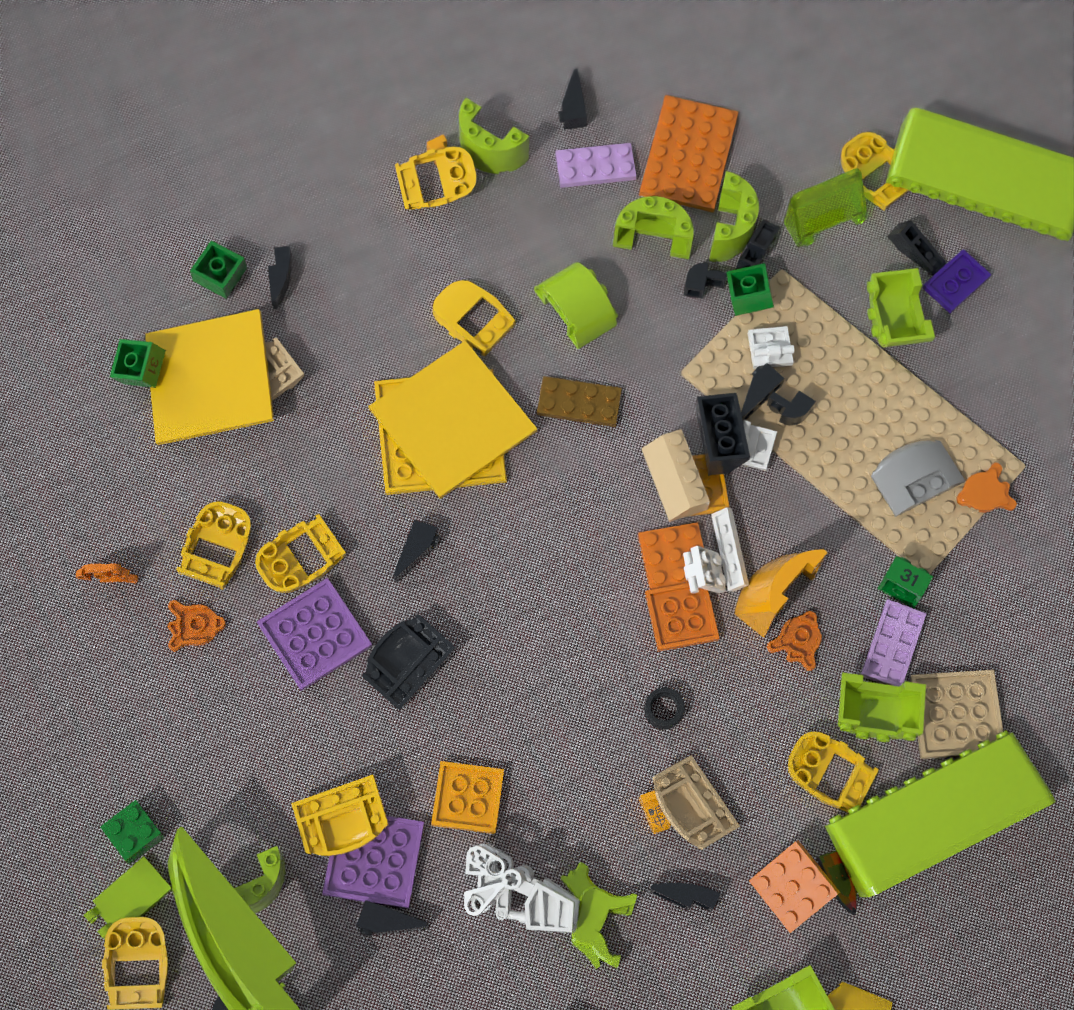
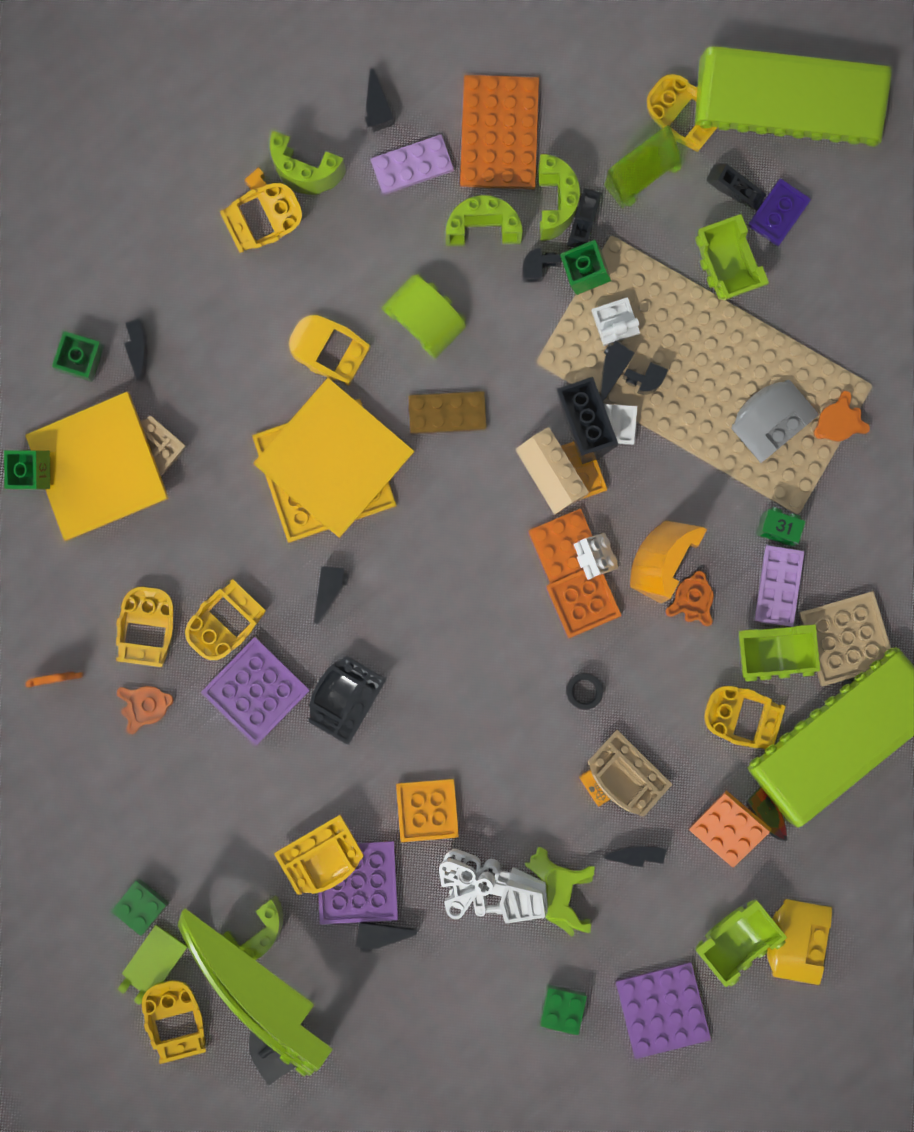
camera: 10 degrees left, 15 degrees up
white plate [711,507,749,592] -> none

